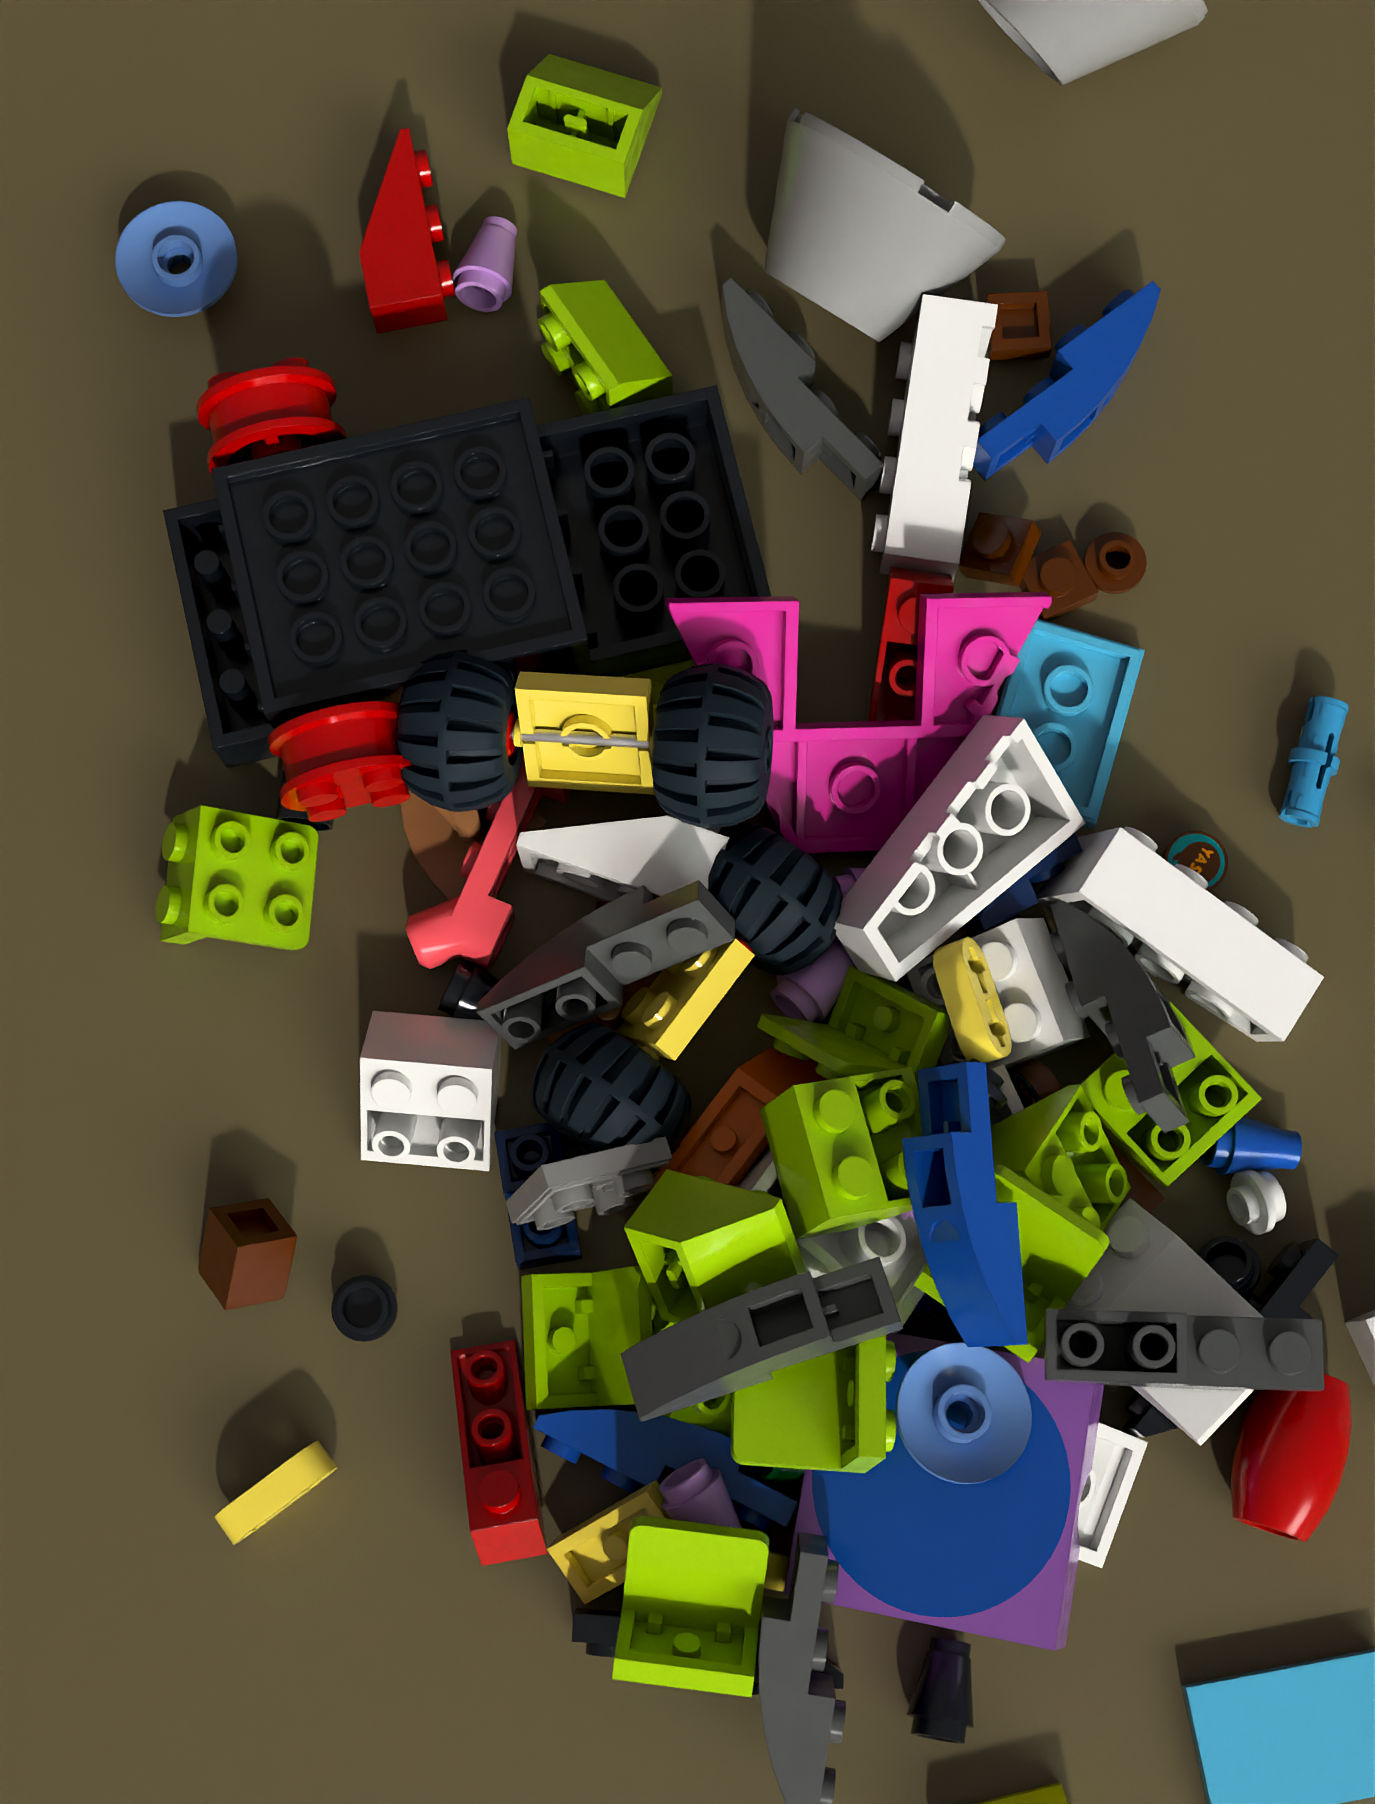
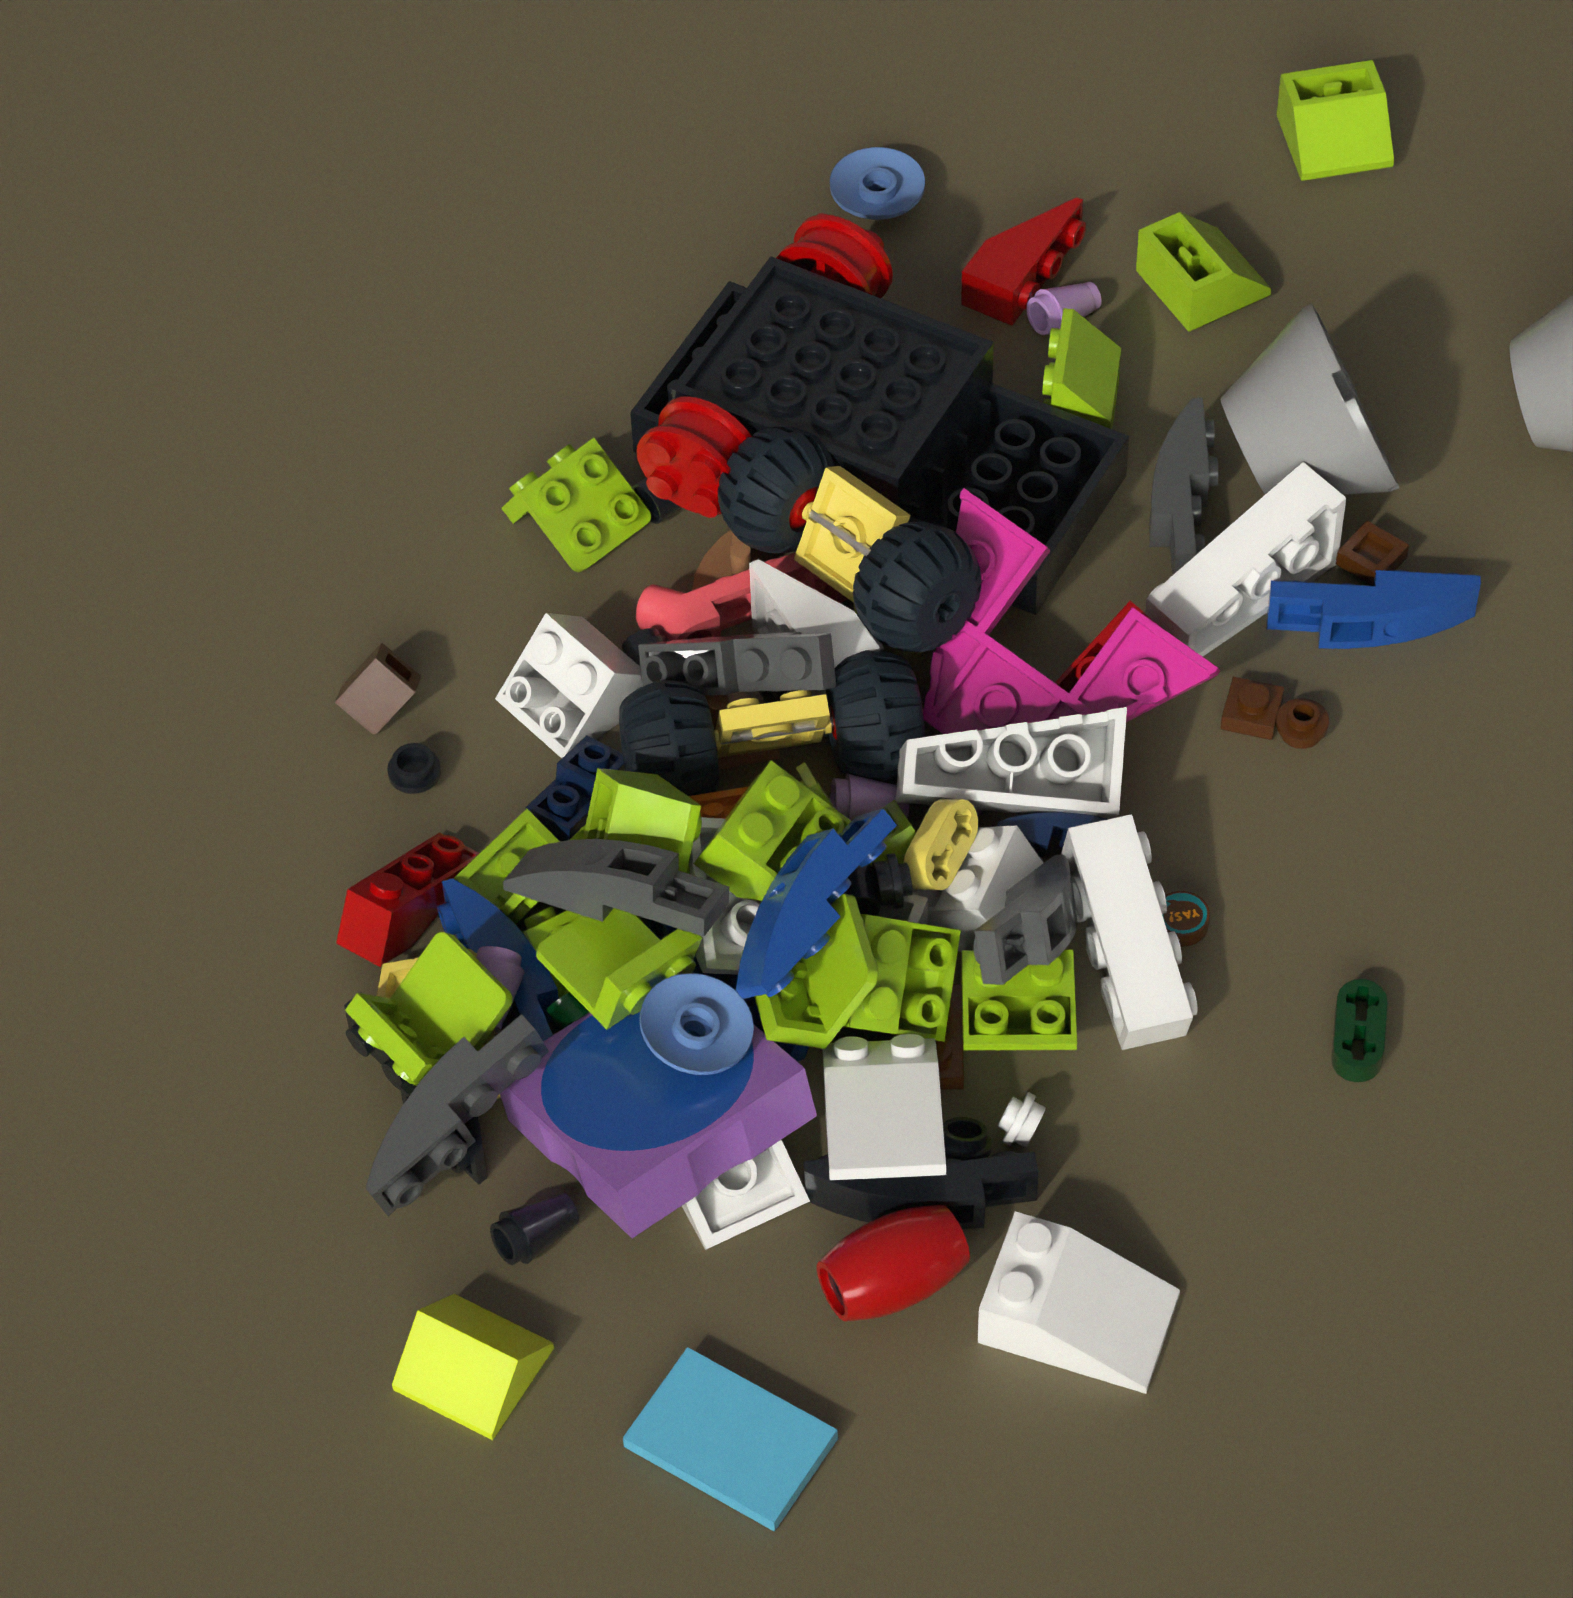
camera: 45 degrees right, 25 degrees down
light yellow beam [214,1440,338,1545] -> none
light grey tile [506,1136,672,1230] -> none
reddish brown plate [958,512,1042,587] -> none
medium azure tile [995,619,1145,829] -> none
dark grey slope [1044,1309,1324,1392] -> none
blue cone [1199,1116,1302,1175] -> none
dark azure pin [1278,696,1349,828] -> none

